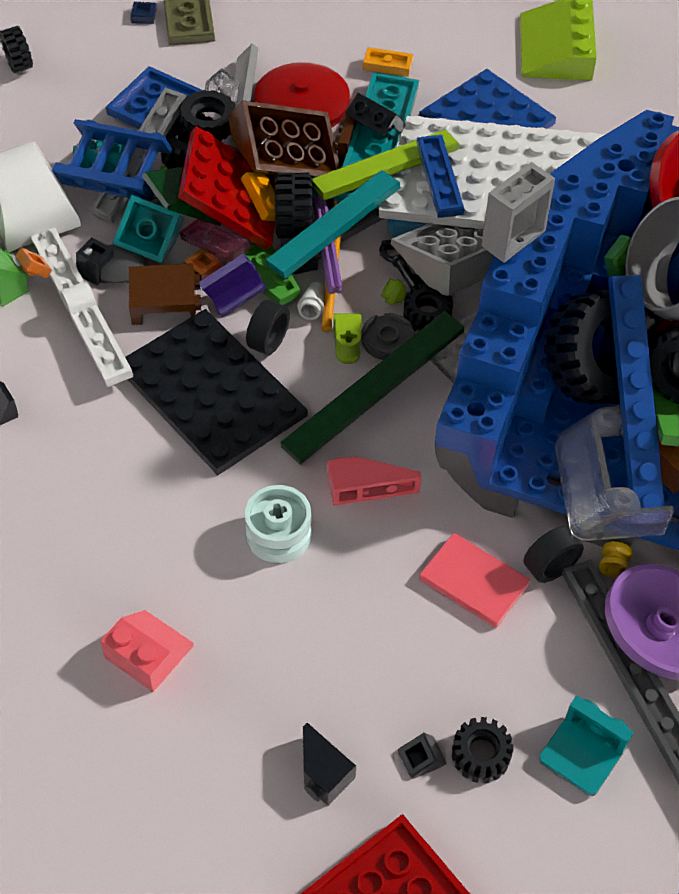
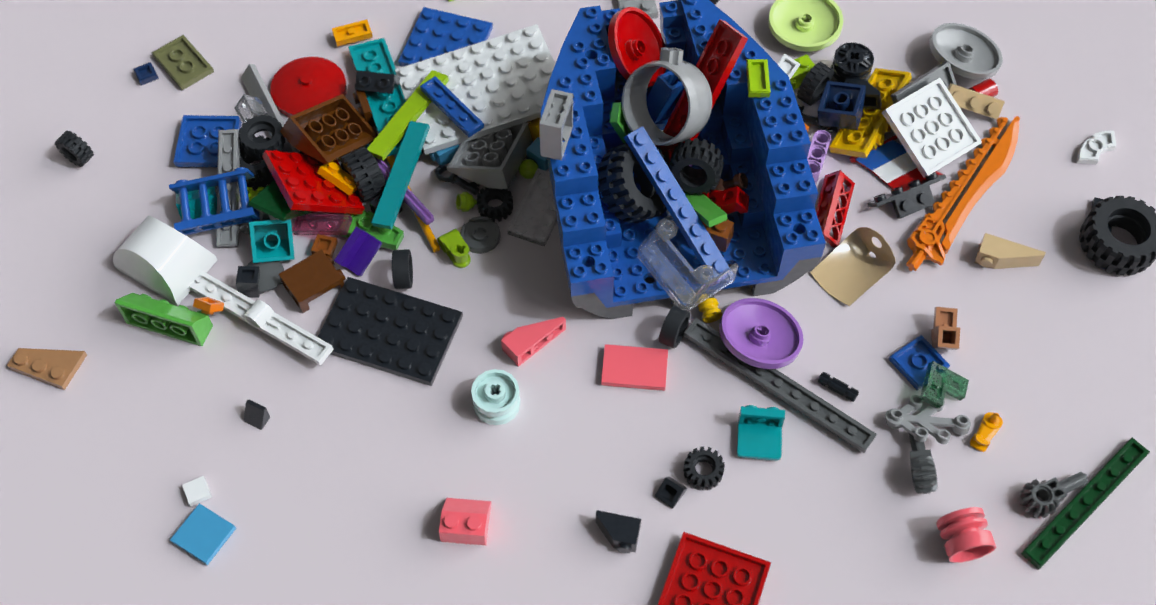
camera: 30 degrees left, 5 degrees up
dark green tile [280,311,464,465] -> none
white cone [297,282,324,320] -> none

